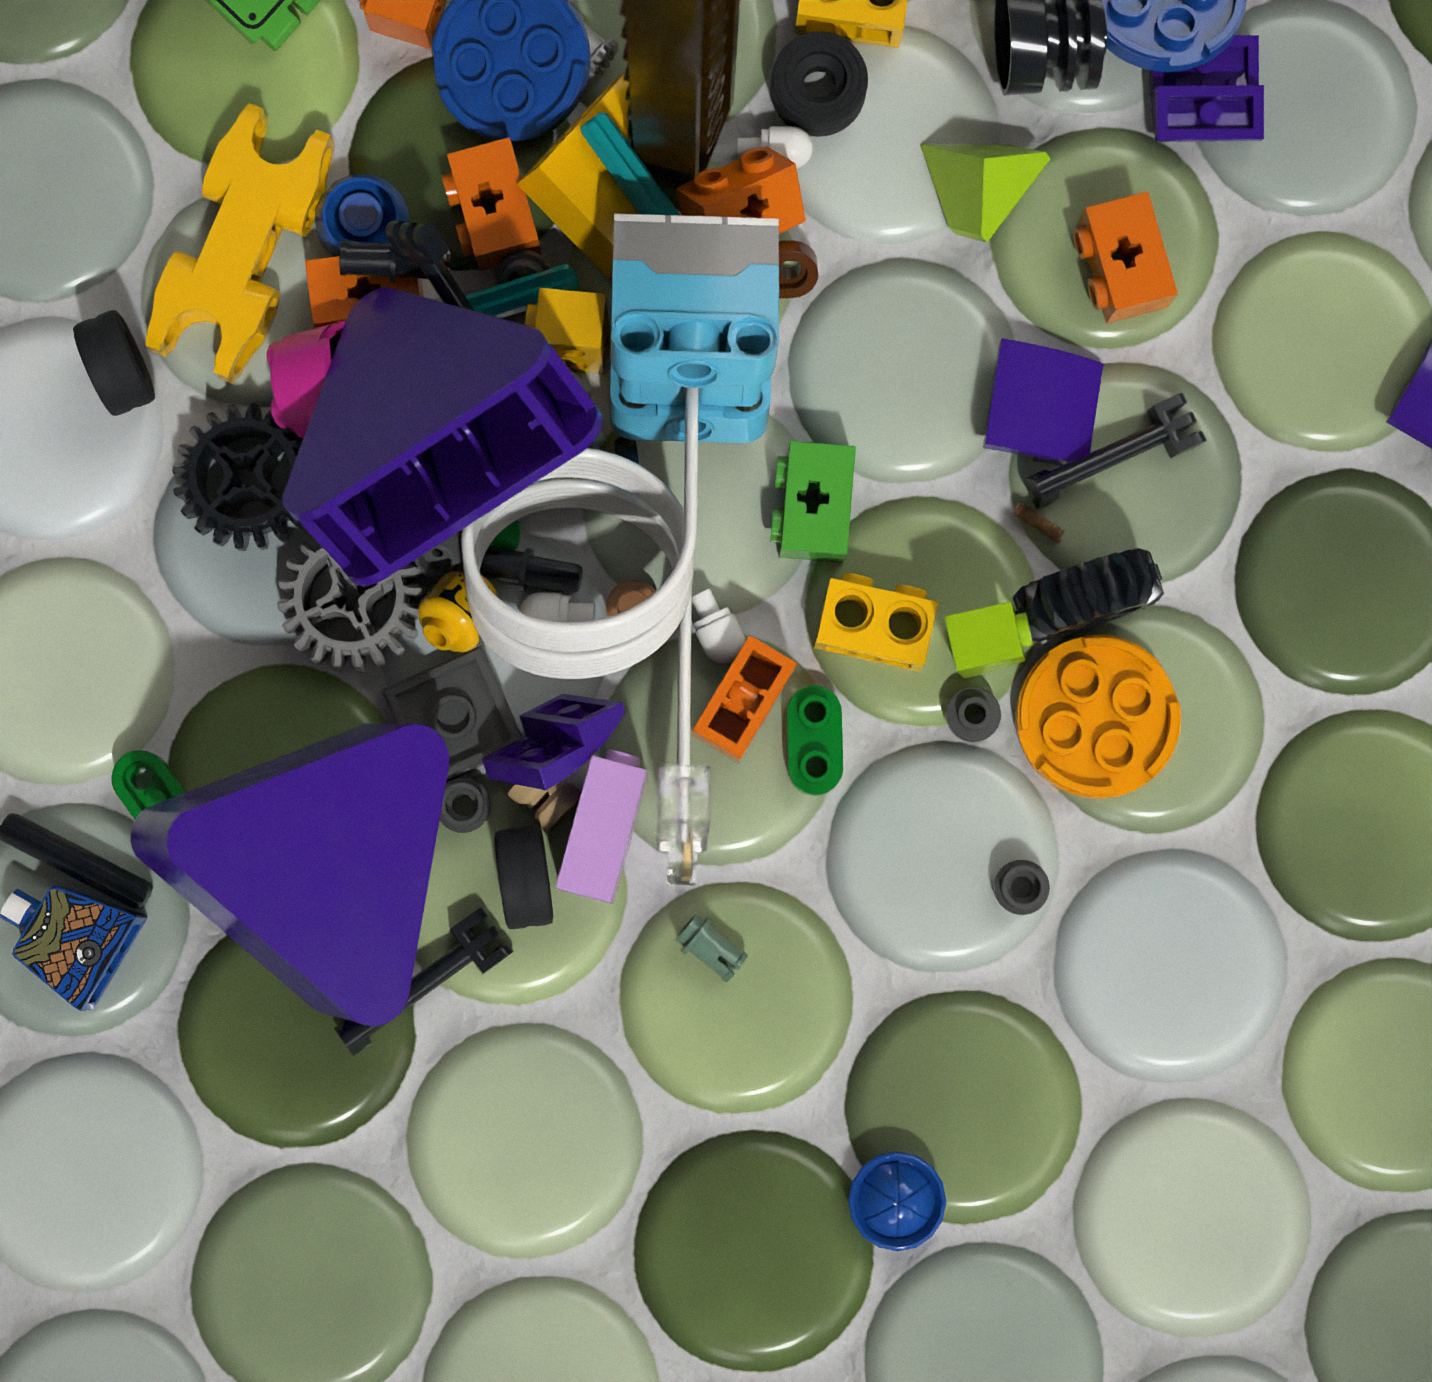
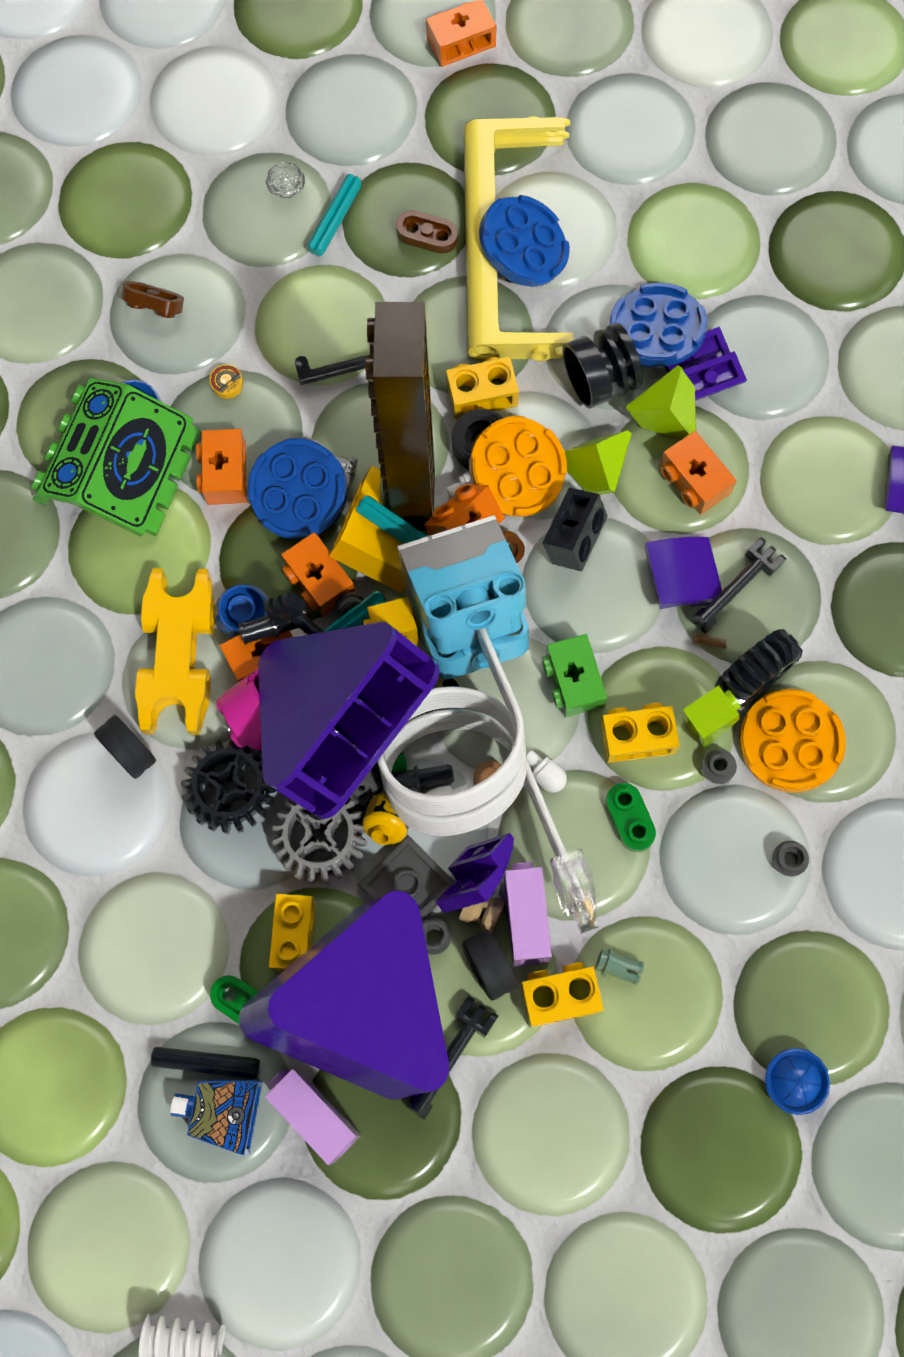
camera: 10 degrees left, 10 degrees down
orange brick [692,635,797,764] -> none
none -> lavender brick [265,1069,361,1165]
none -> yellow brick [269,894,316,972]
none -> light orange tile [469,416,567,517]
none -> yellow brick [521,962,604,1028]
none -> black brick [542,487,608,572]
none -> lime slope [626,365,696,440]

